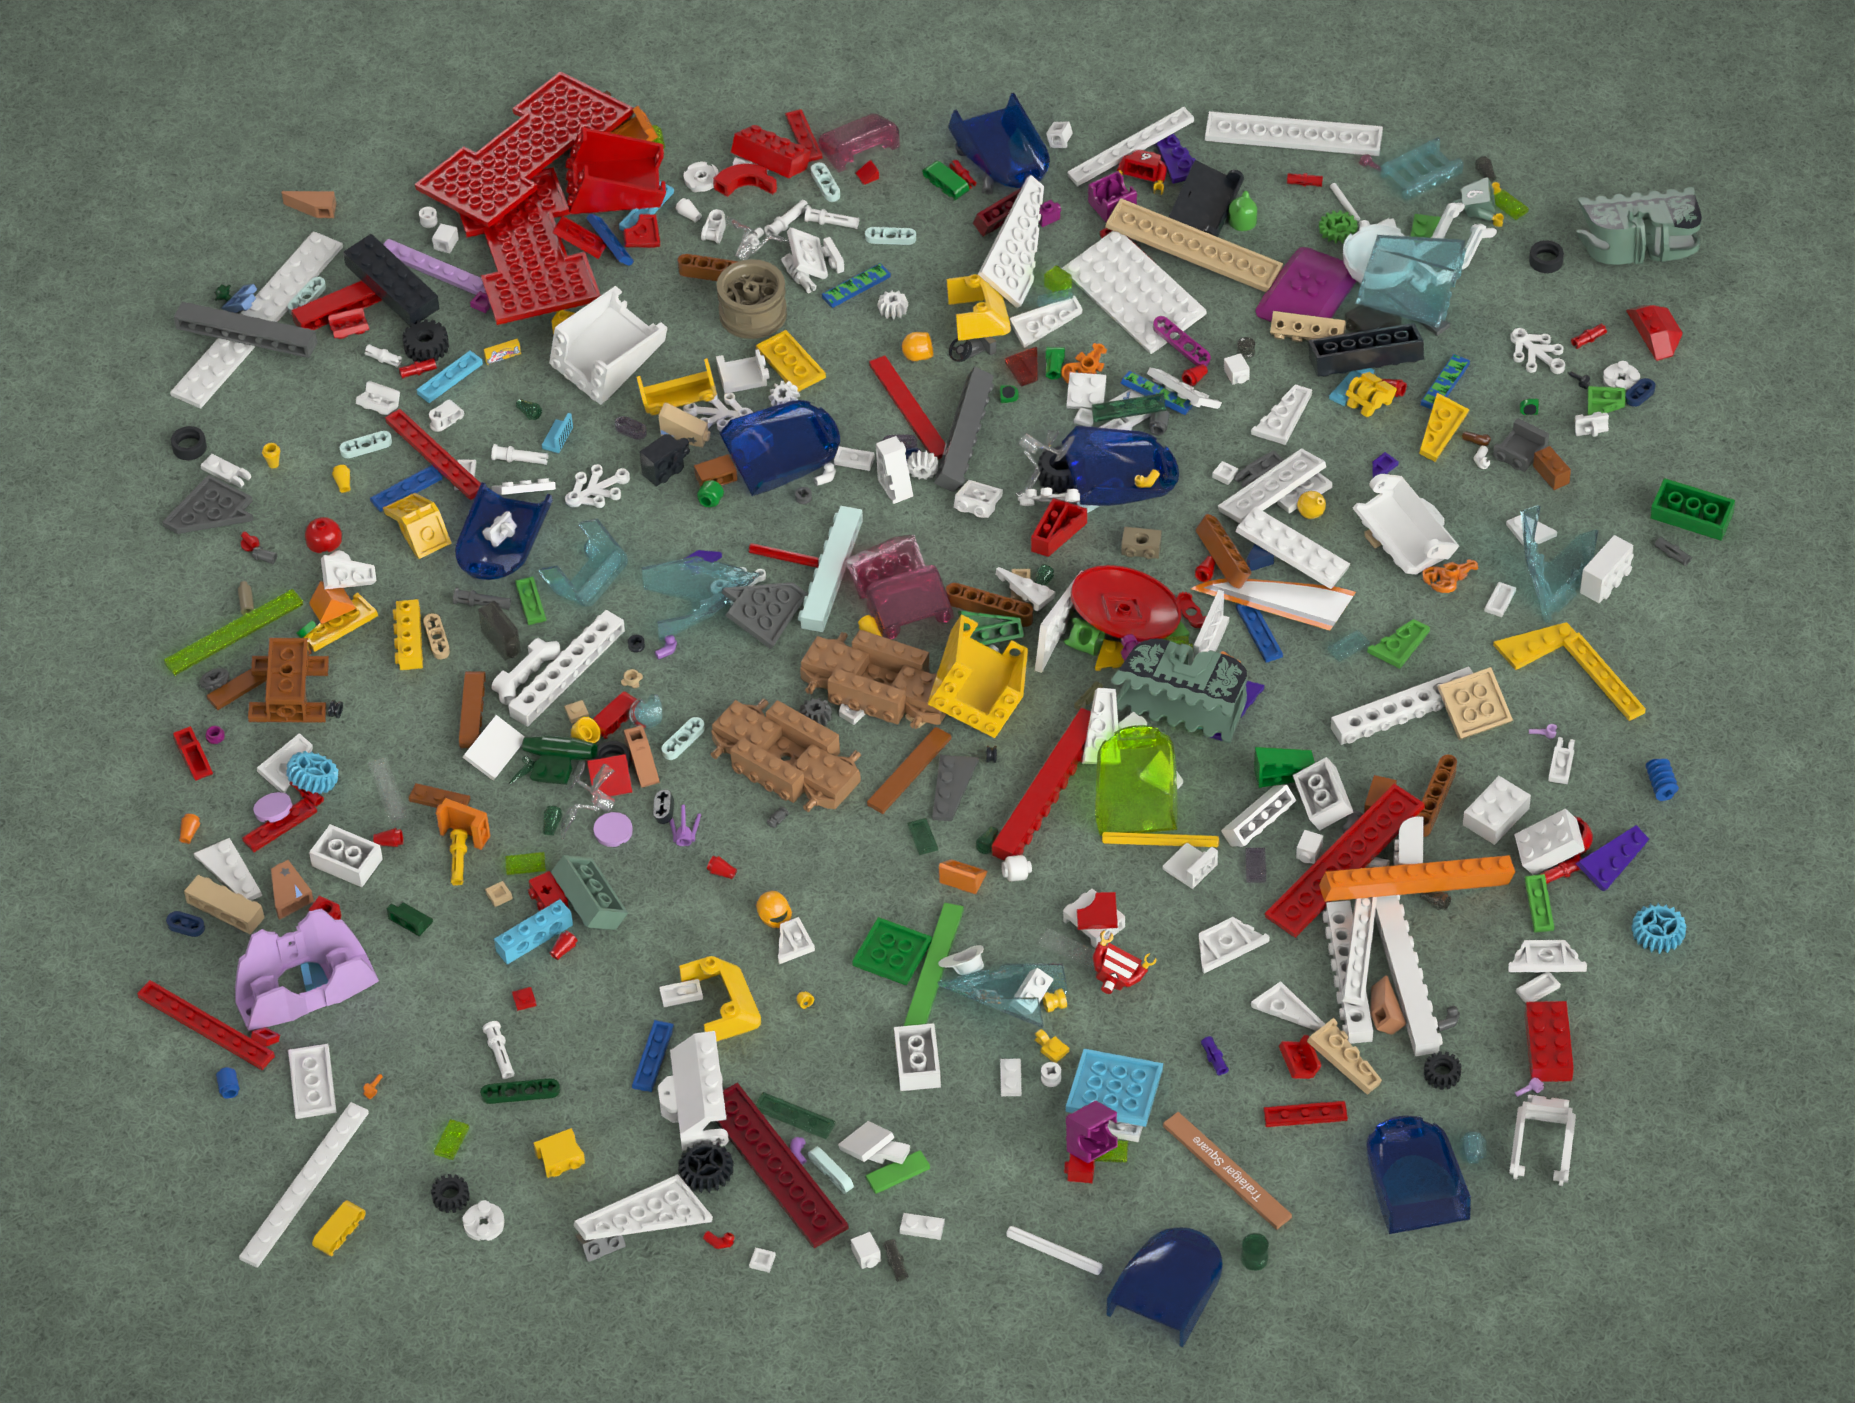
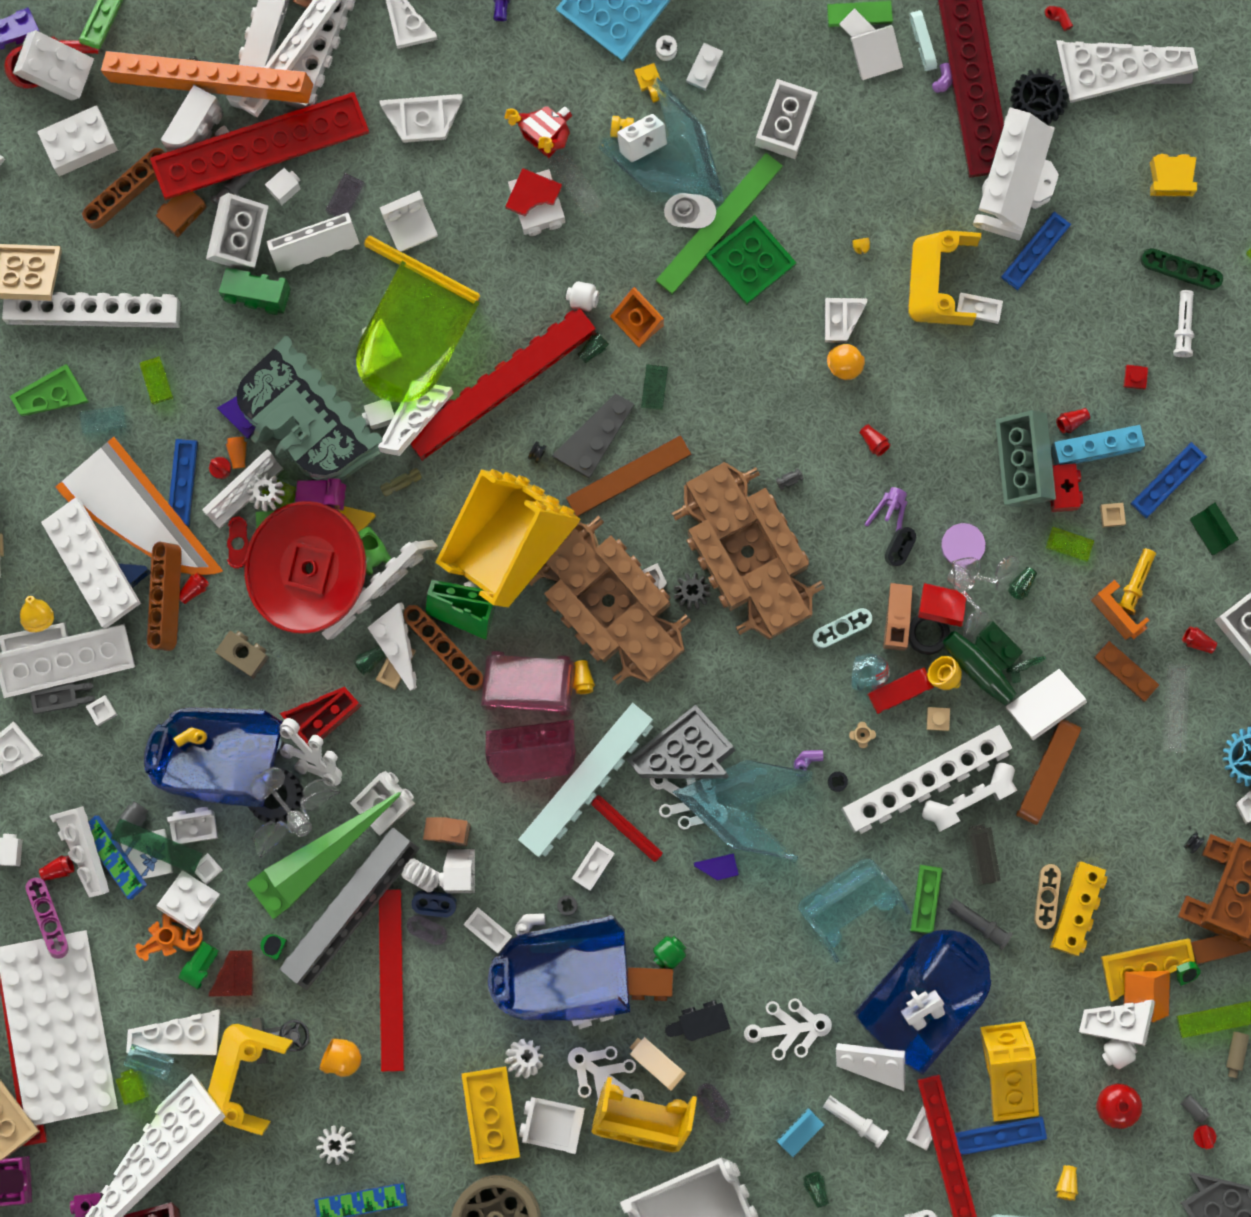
camera: 155 degrees left, 30 degrees up
clear green tile [755,1092,836,1139] -> none
none -> clear neon green plate [139,356,173,405]
none -> red tile [209,457,232,479]
none -> white gear [246,473,285,512]
none -> bright green plate [247,792,402,919]
none -> nougat slope [423,817,470,847]
none -> white plate [572,841,615,891]
none -> blue tile [1130,442,1207,518]

